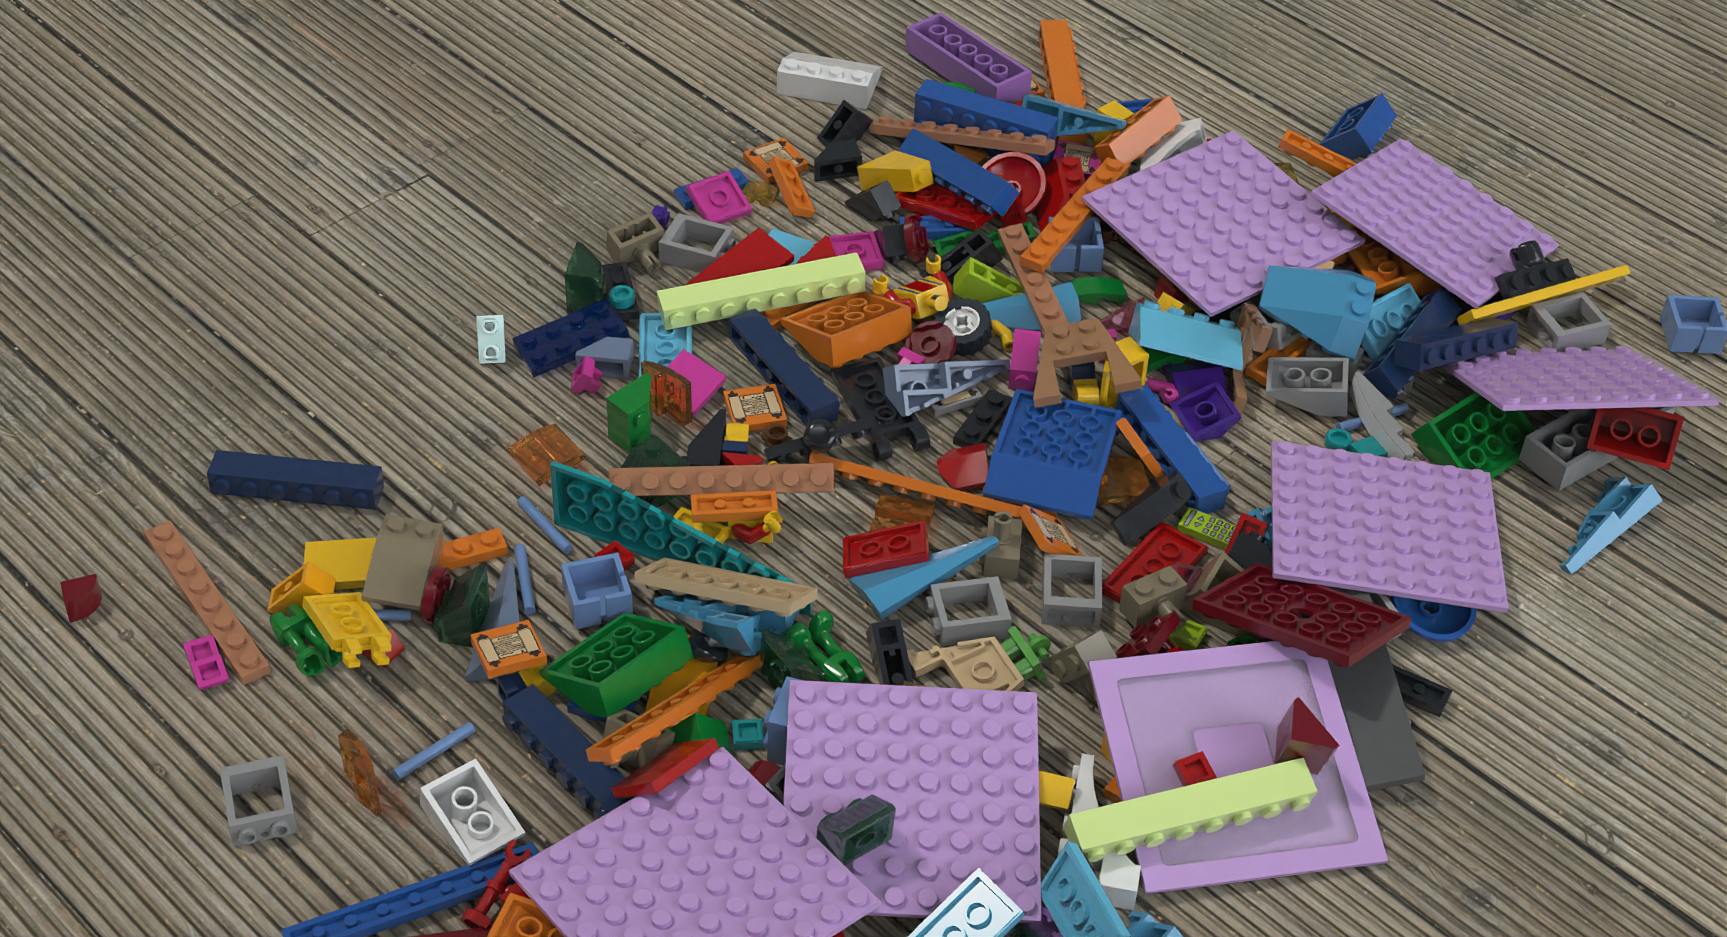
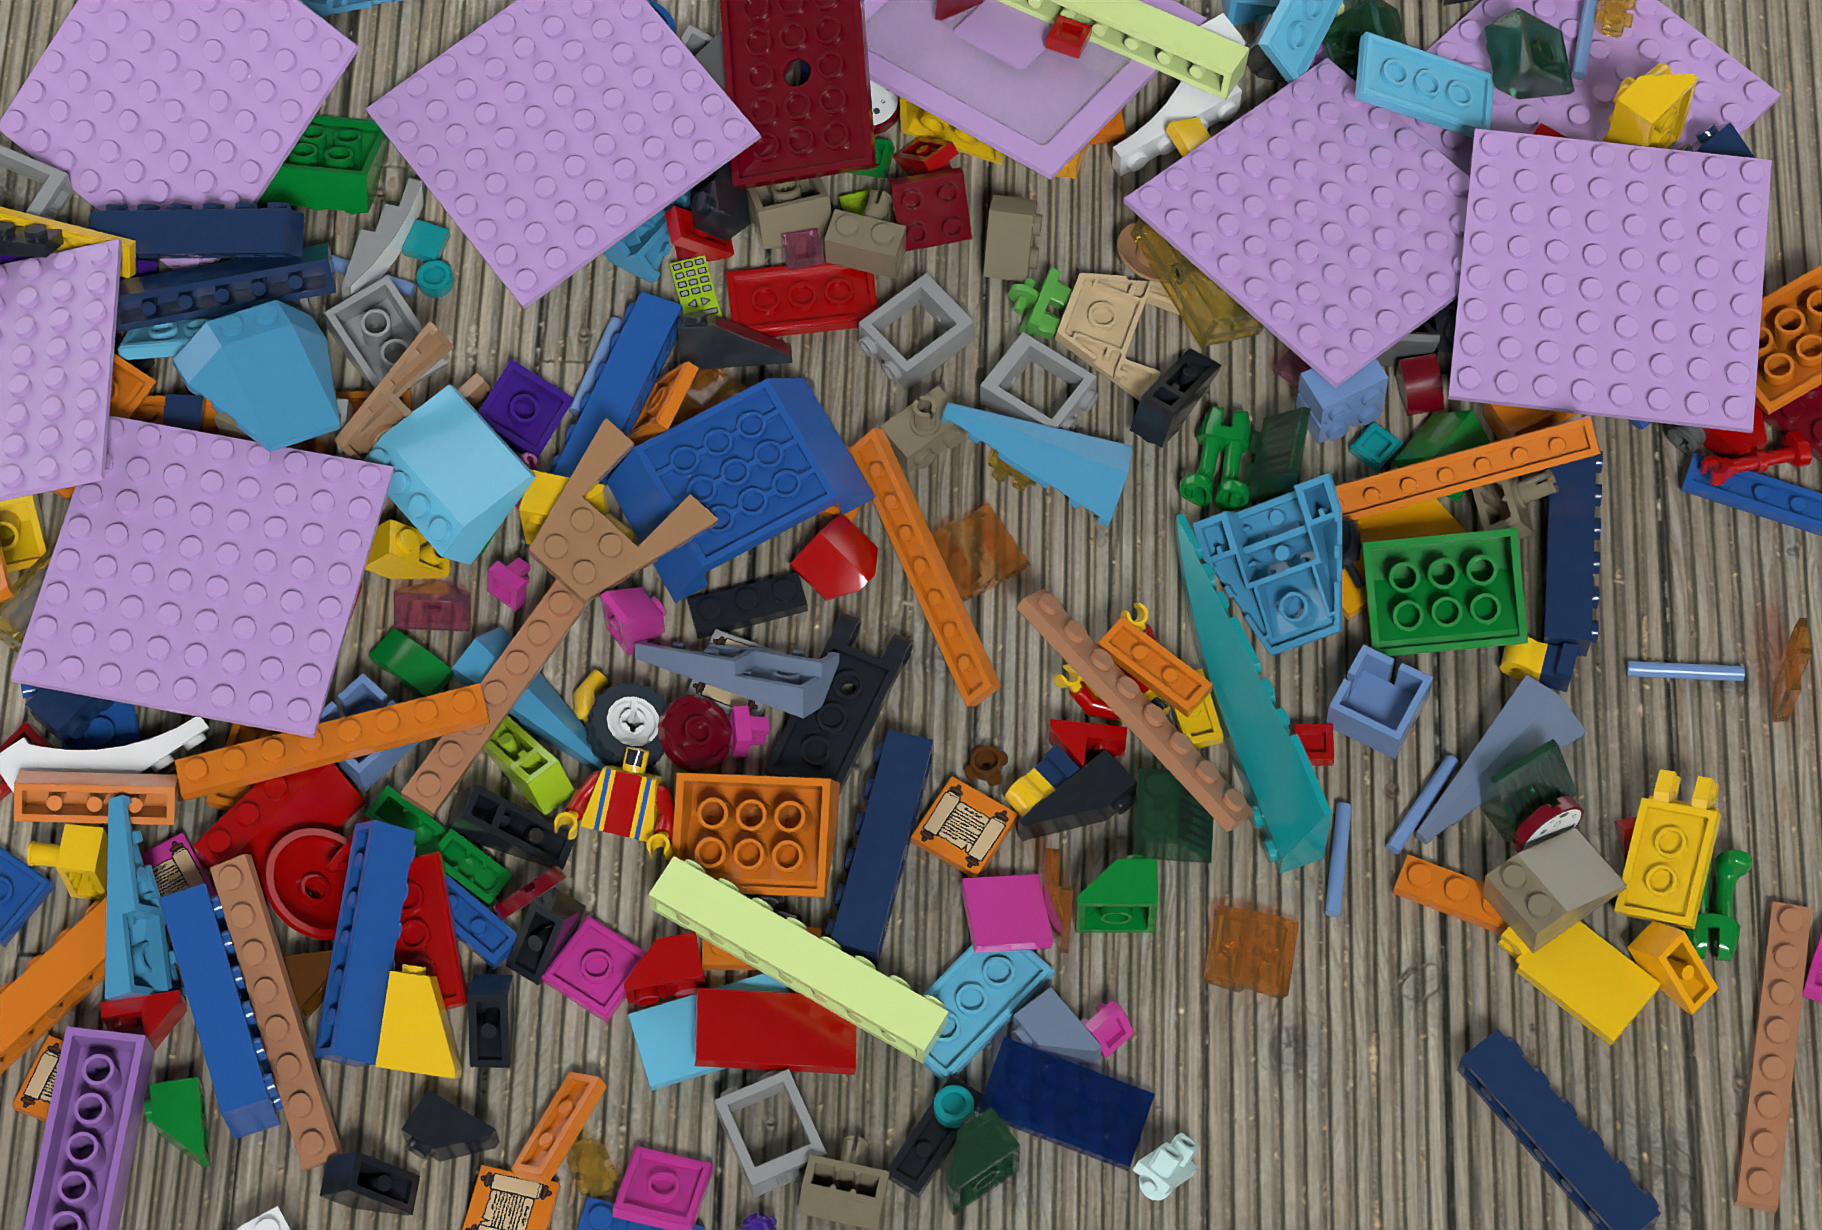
camera: 130 degrees left, 20 degrees up
white slope [420,759,525,866] -> none
tile [471,620,547,679] -> none
red tile [611,738,719,799] -> none
tan plate [634,558,818,617] -> none
black plate [764,416,873,464] -> none
slope [816,794,896,866] -> none
red tile [843,520,929,579] -> none
orange tile [1018,504,1083,556] -> none

